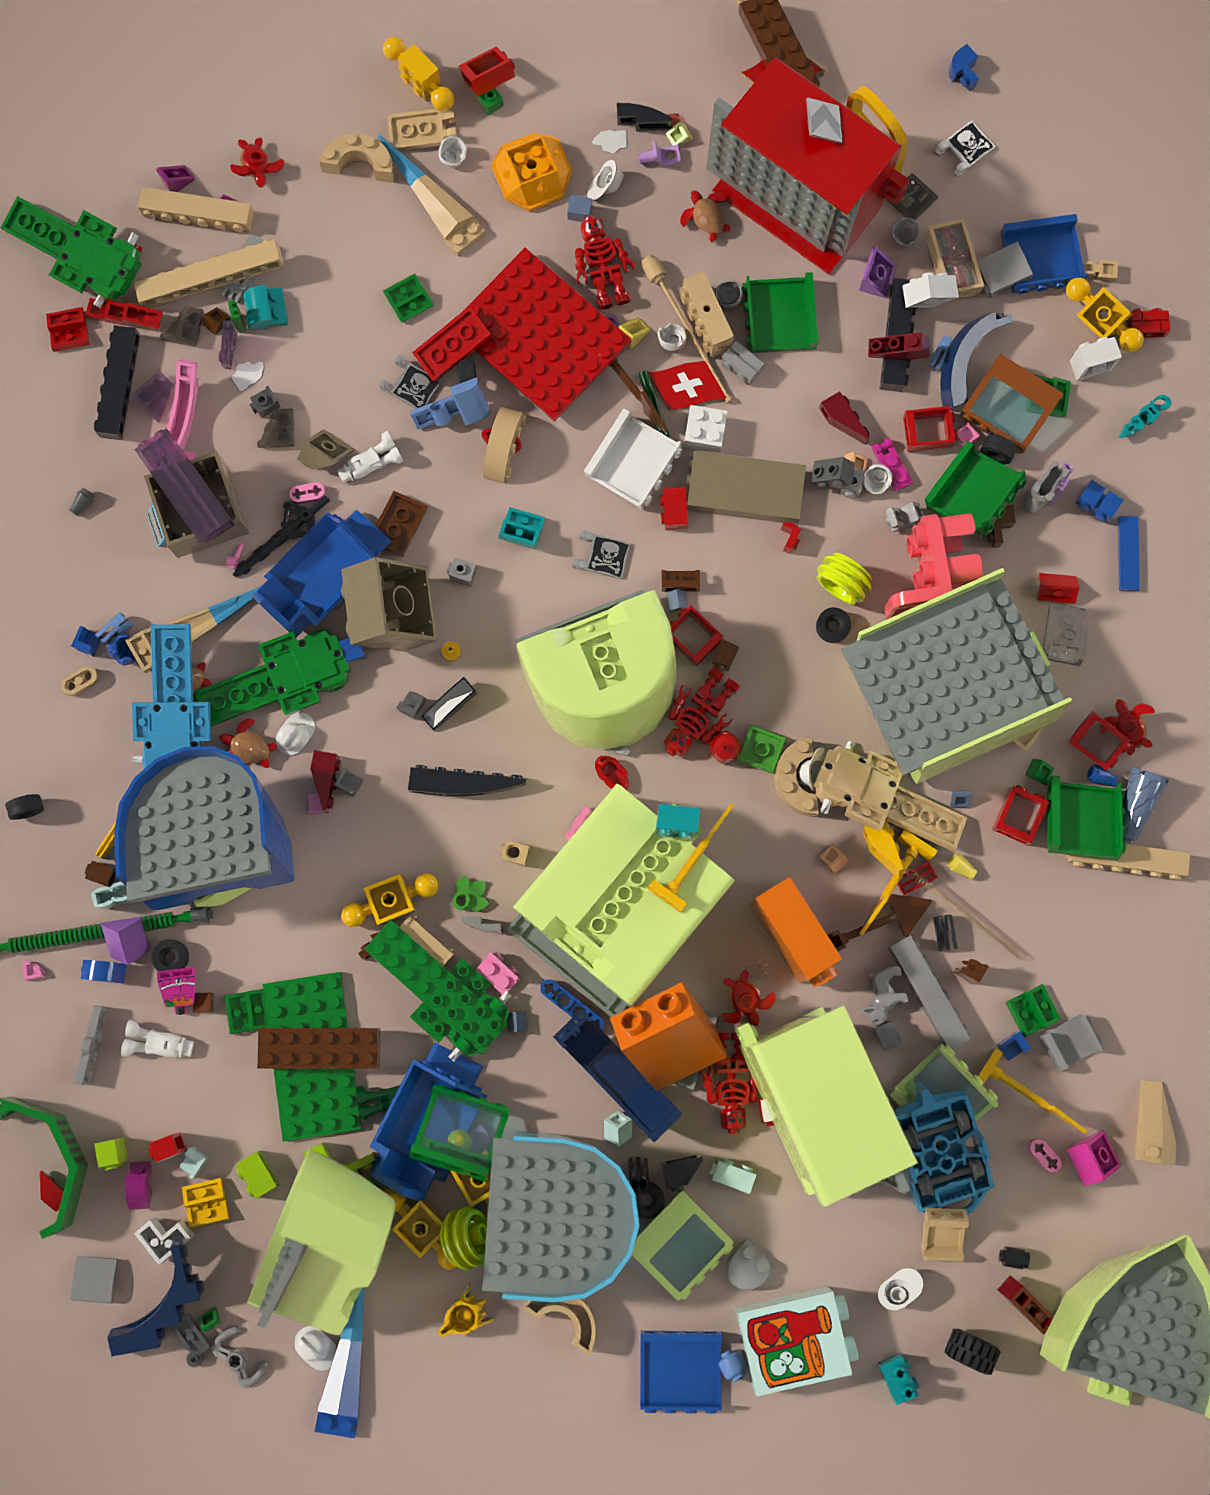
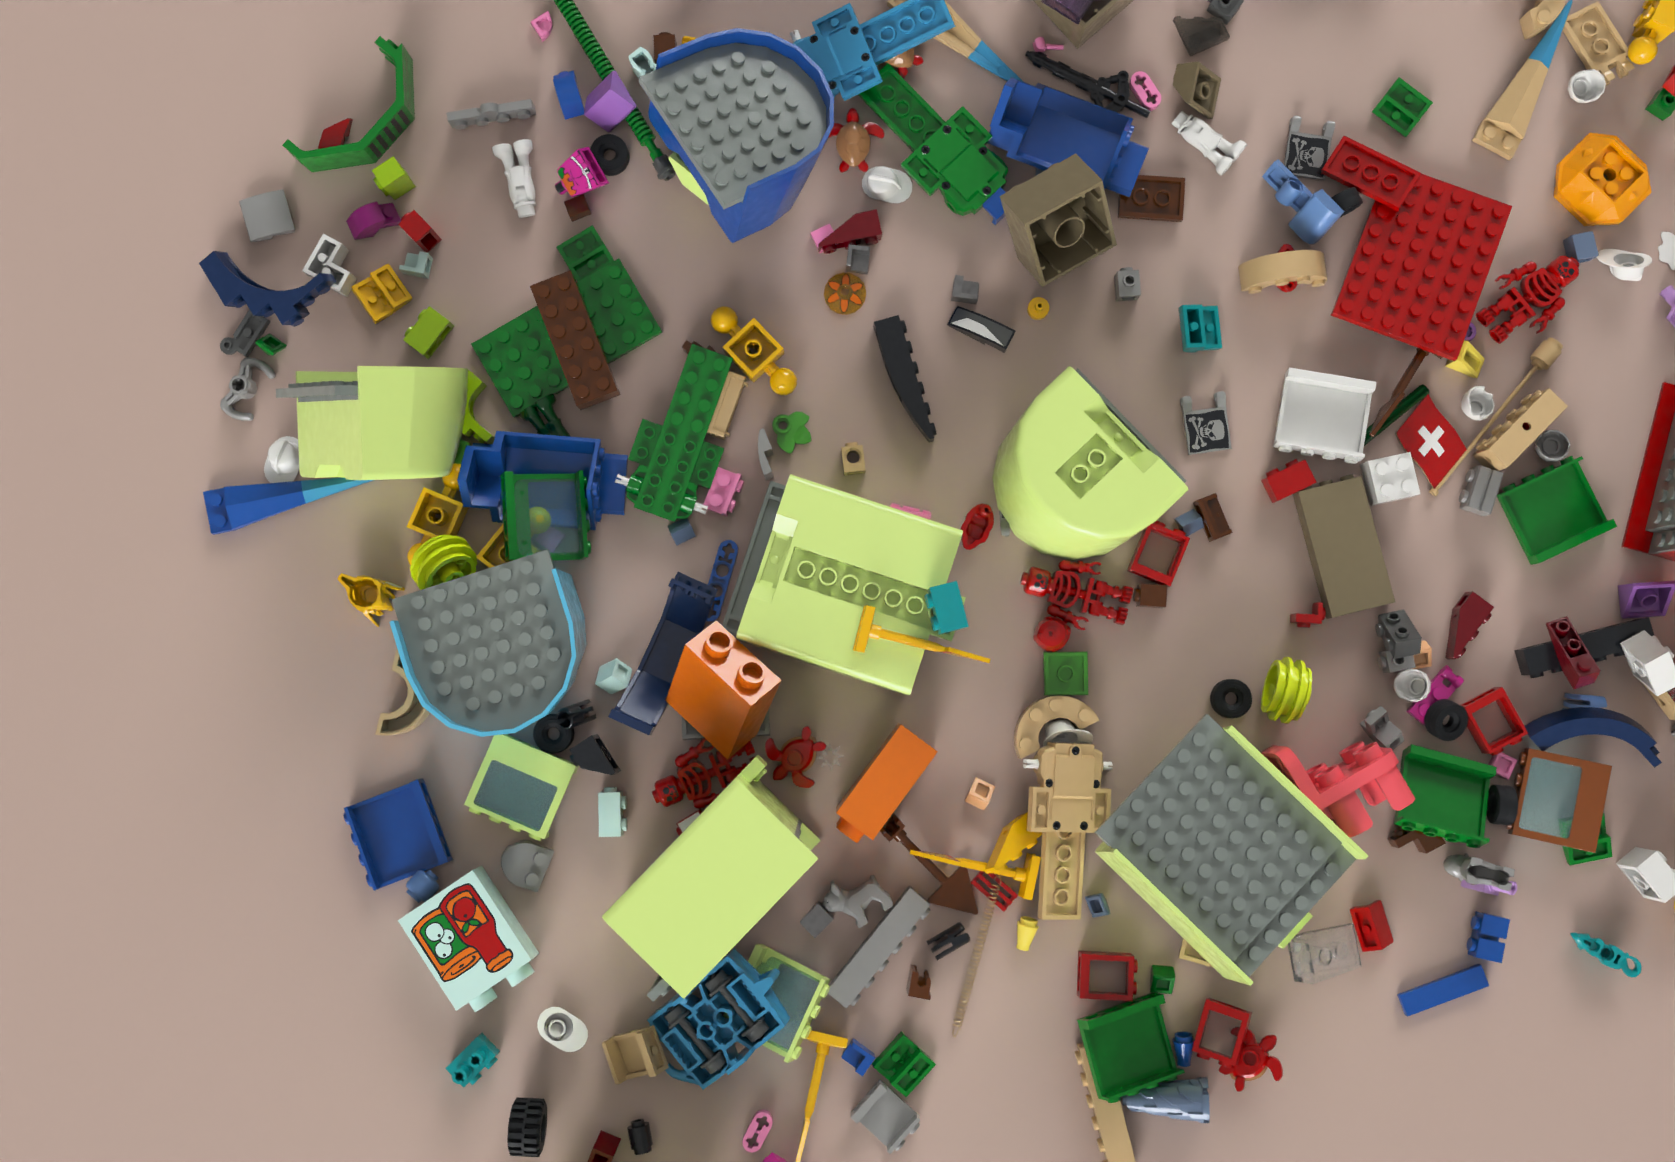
camera: 70 degrees right, 5 degrees up
animal [680,190,731,243] -> none
none -> clear yellow dish [824,272,866,315]
none -> black tyre [1424,699,1468,741]

